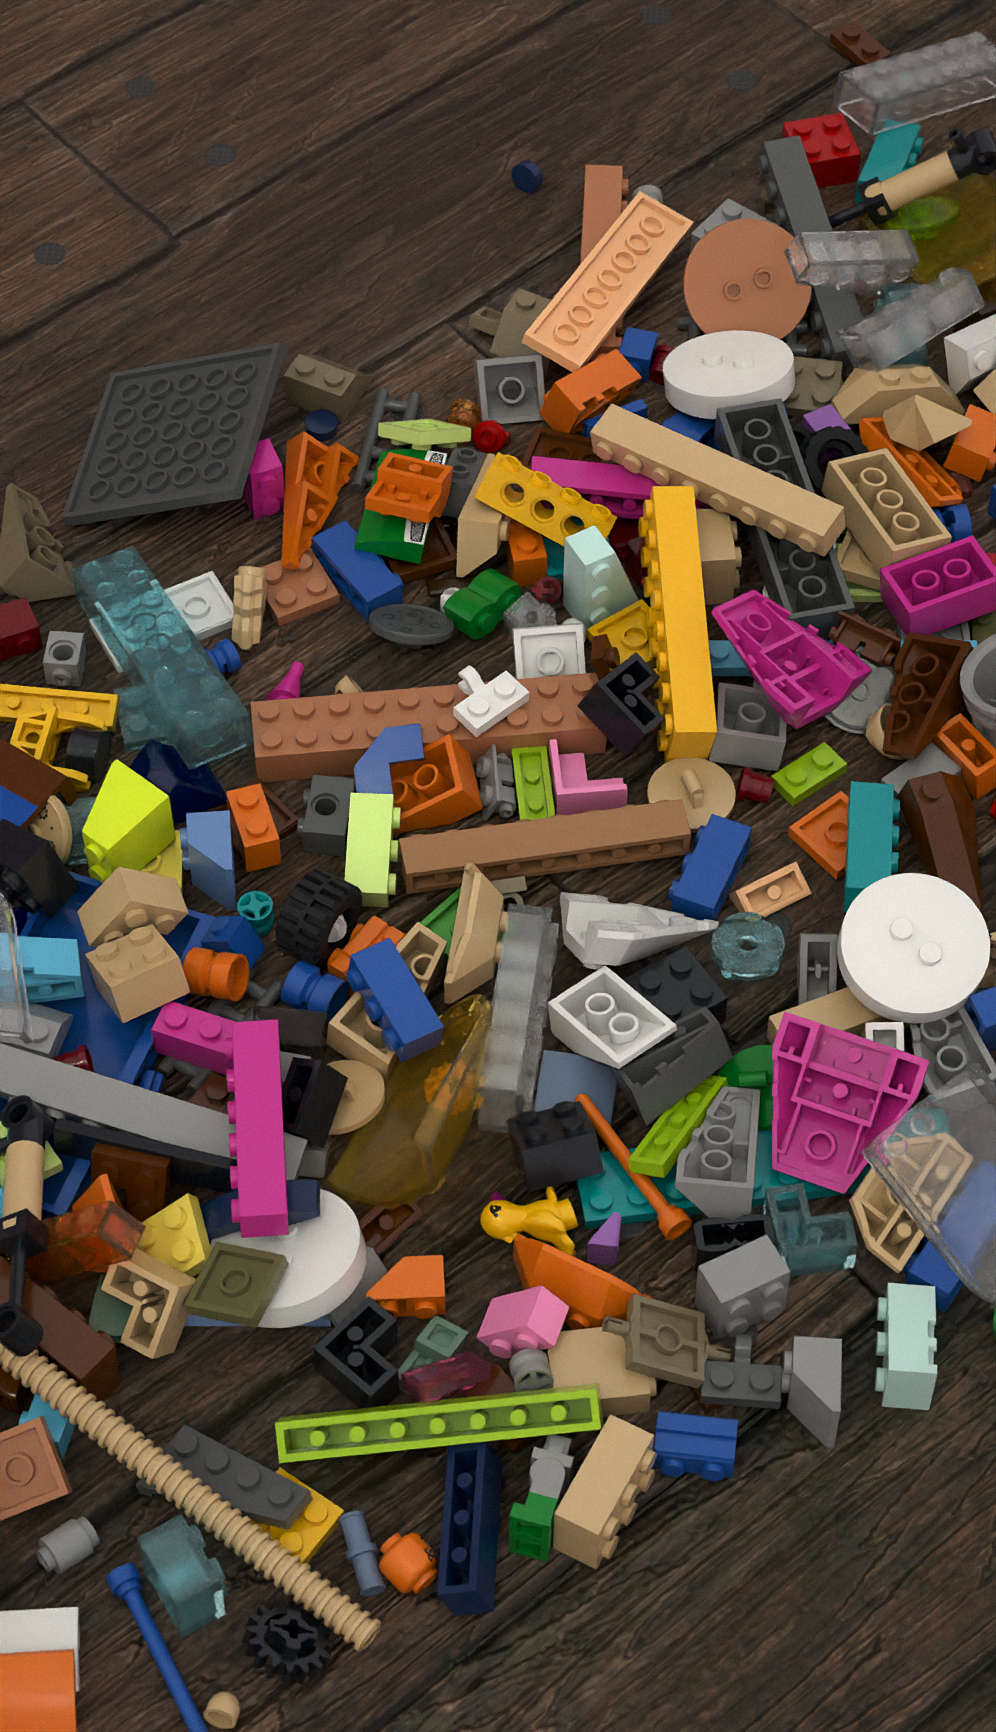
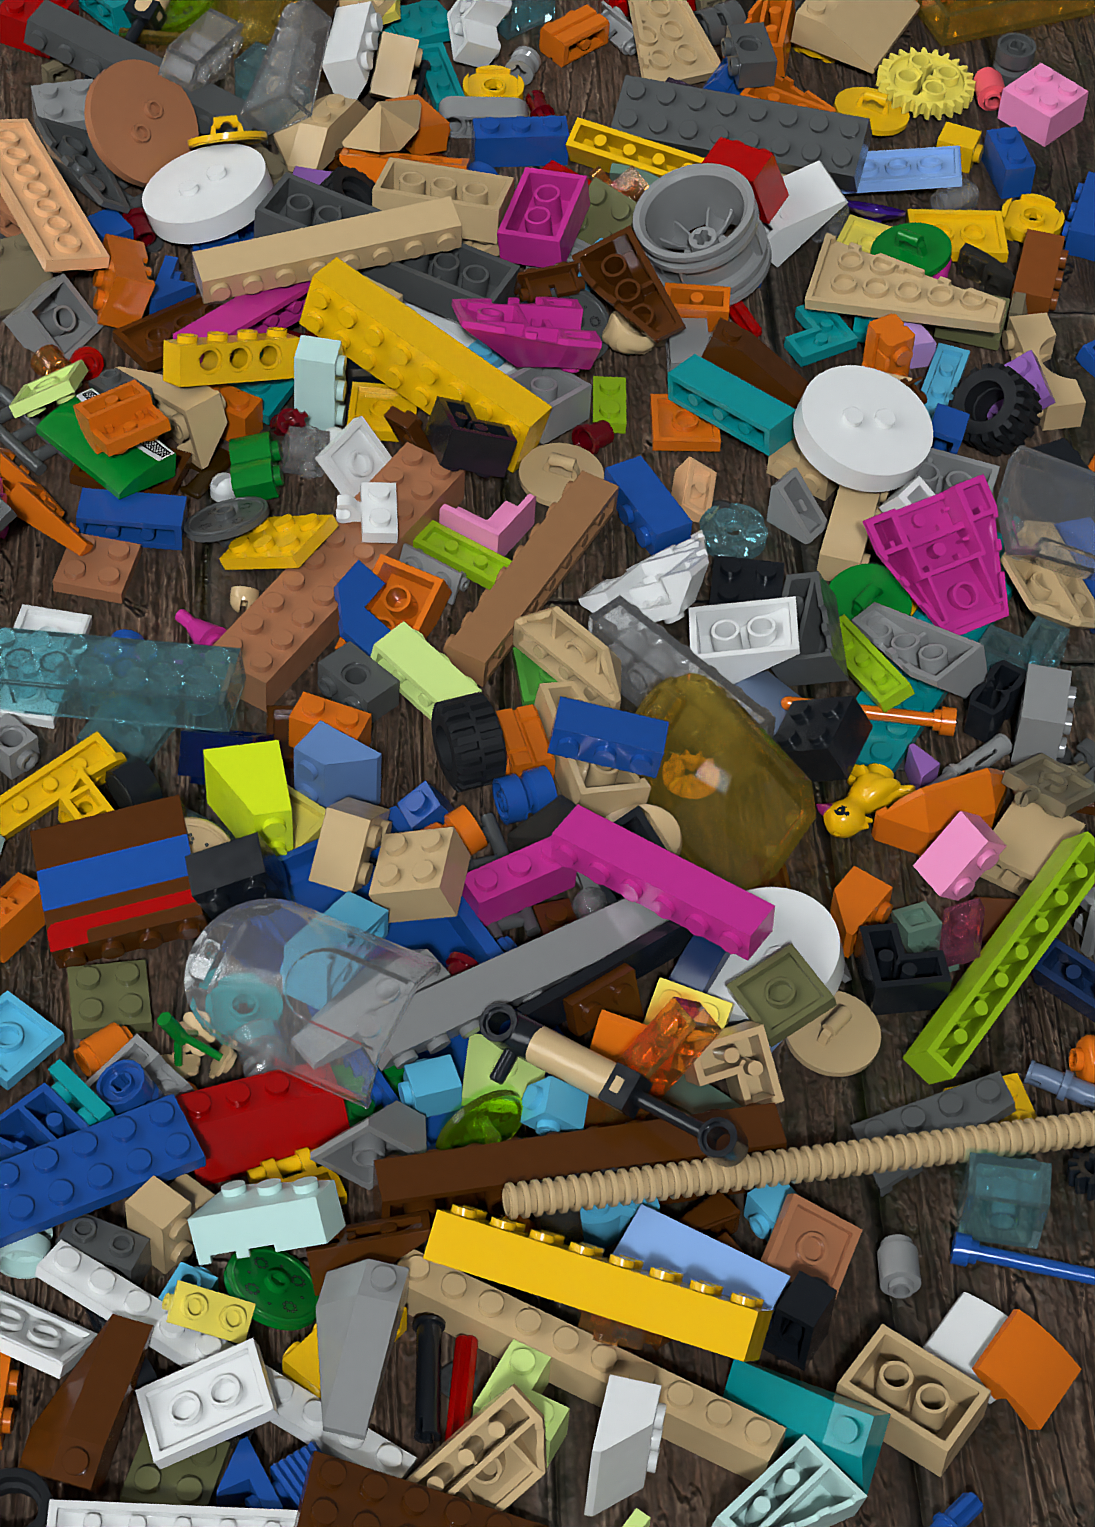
camera: 55 degrees left, 5 degrees down
tan rock [232,566,268,651] -> none
teal wheel [237,891,274,937] -> none
light grey wheel [509,1348,554,1392] -> none
none -> dark grey wedge [35,116,131,214]
none -> yellow shield [187,115,268,149]
none -> yellow plate [219,513,339,570]
none -> tan shield [785,990,881,1077]
none -> light grey pin [924,733,1013,787]

